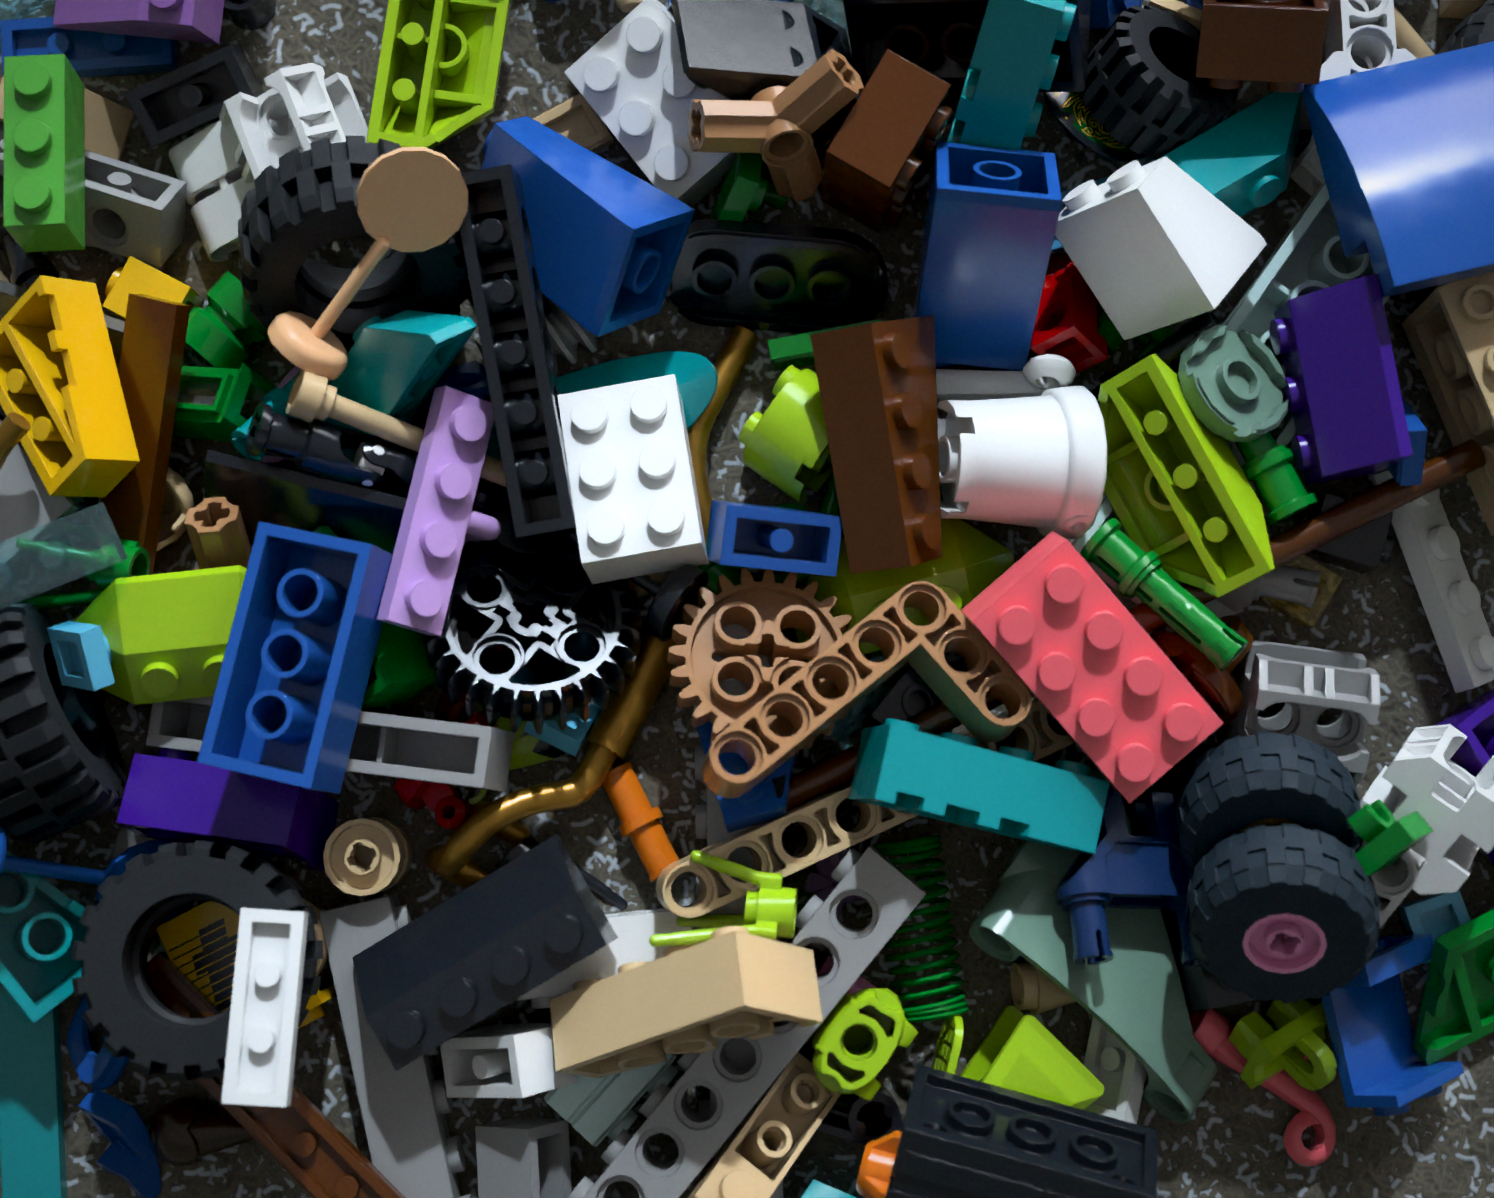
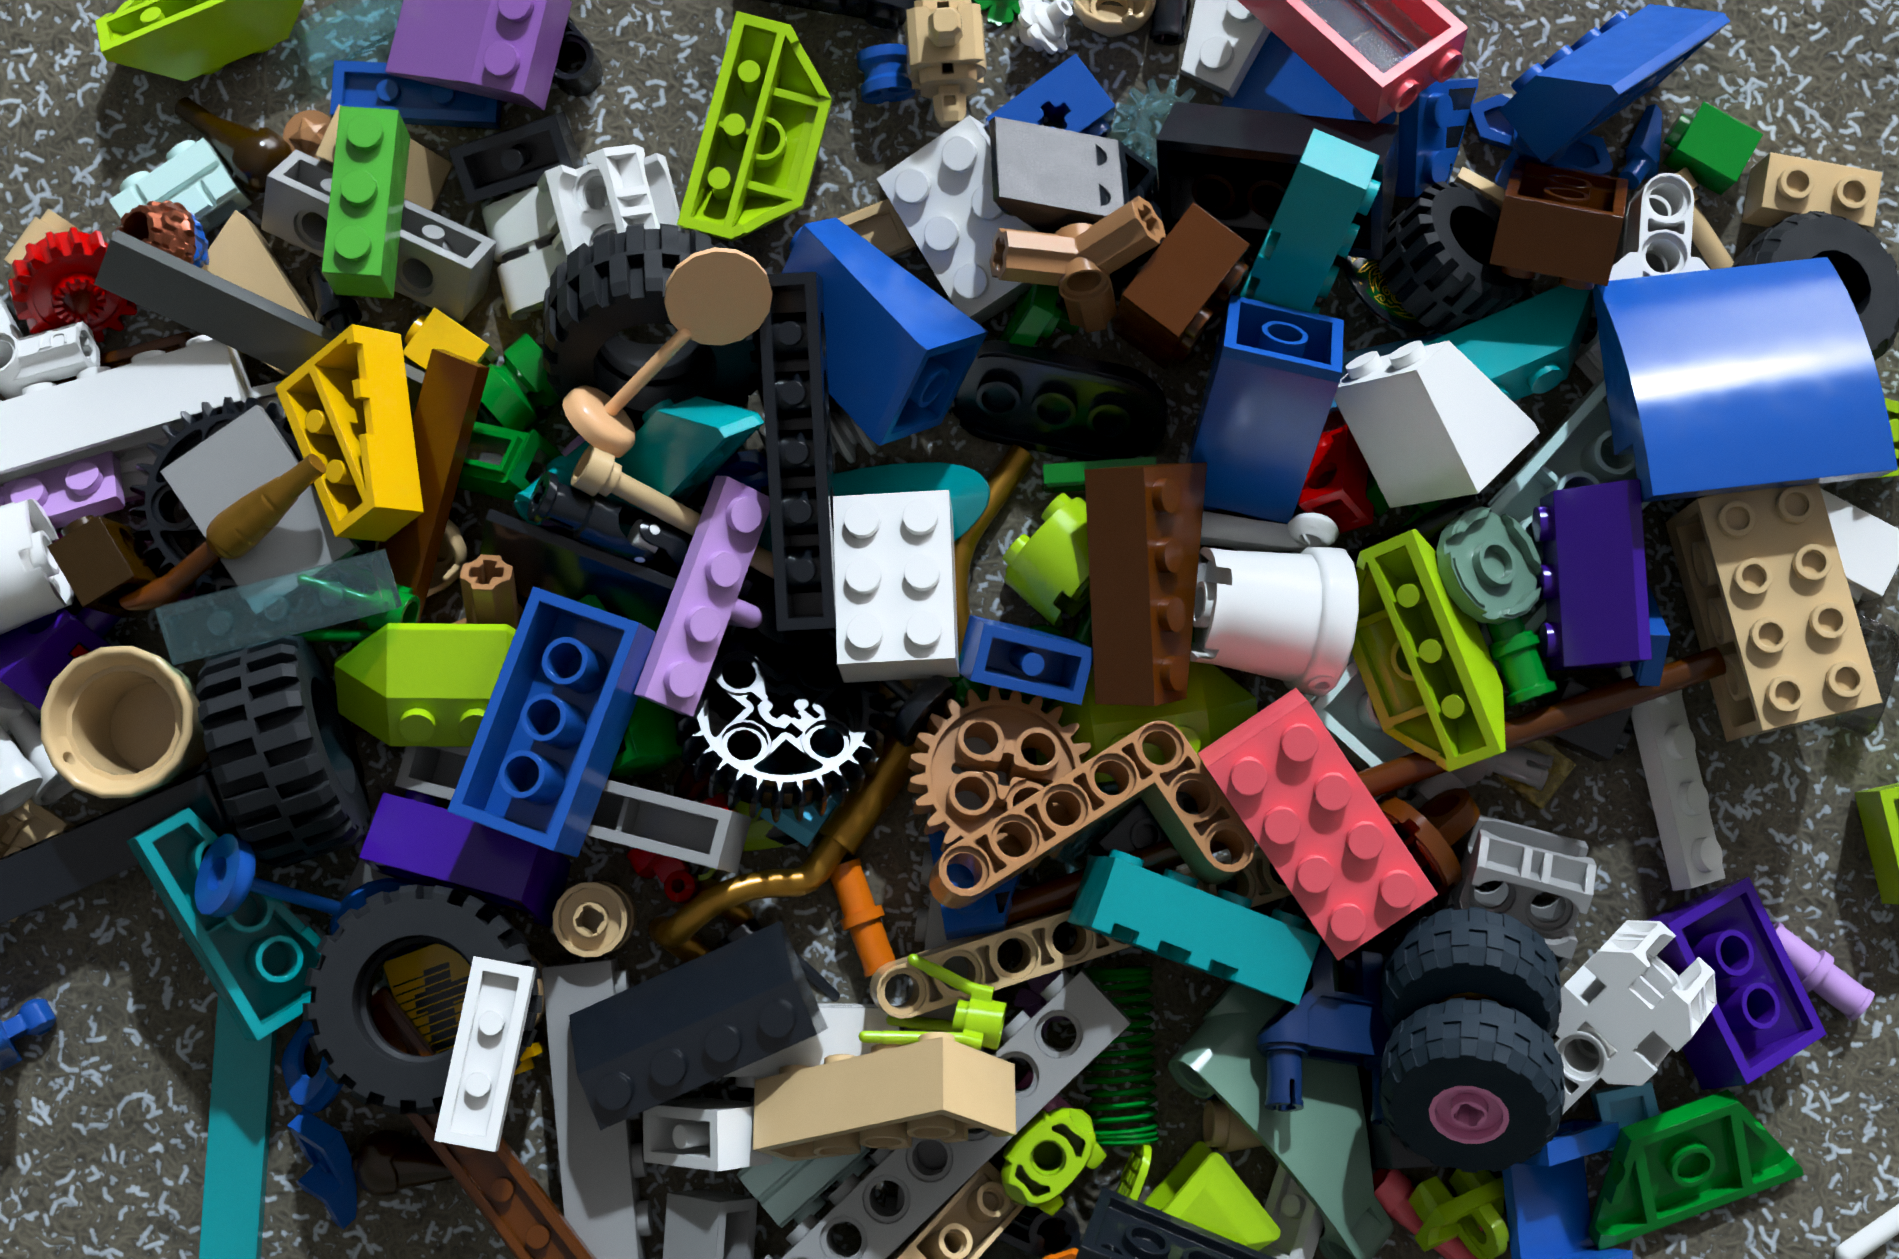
camera: 10 degrees right, 0 degrees up
medium azure plate [47,621,115,691] -> none
green pin [1080,518,1248,671] -> none
green tile [1347,799,1433,877] -> none

